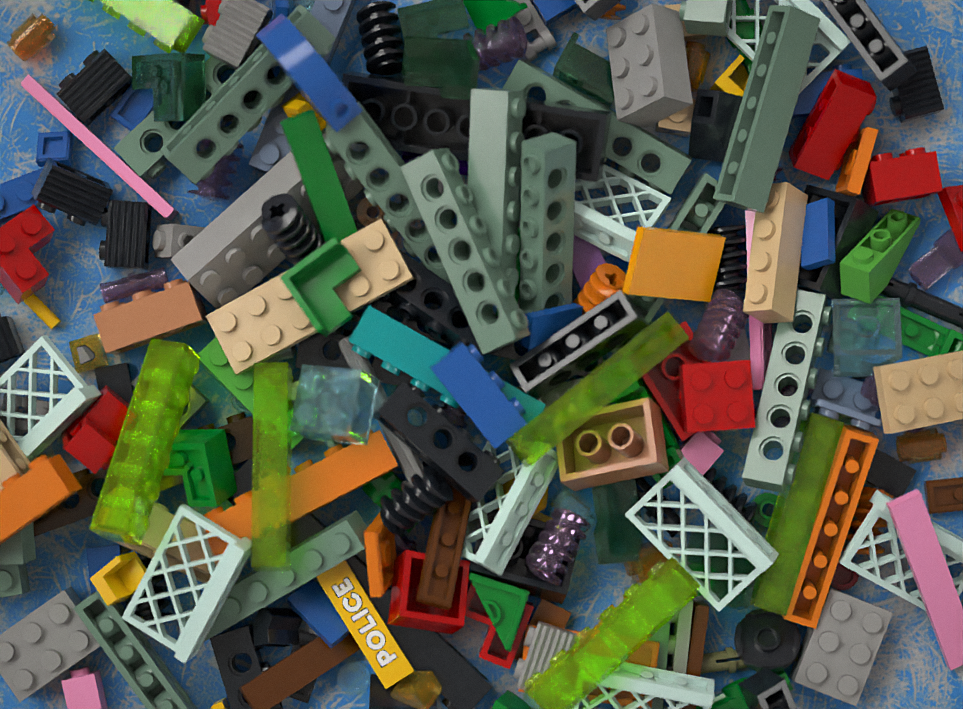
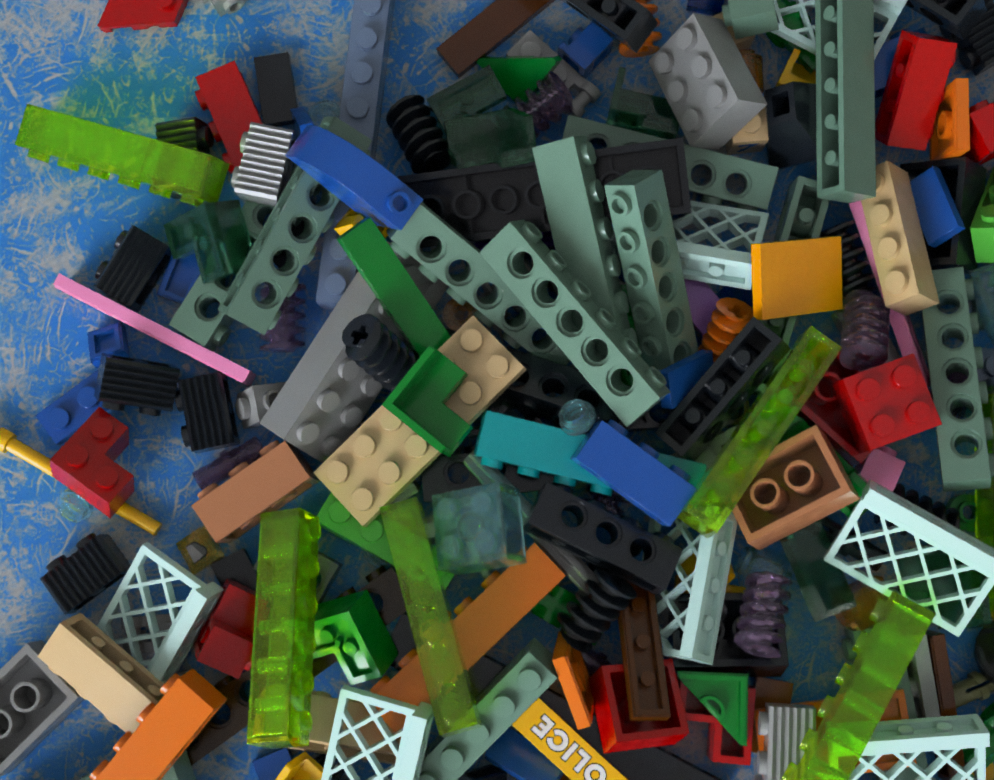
camera: 10 degrees left, 5 degrees down
clear orange brick [7,13,56,62] -> none
none -> clear light blue plate [559,399,596,436]

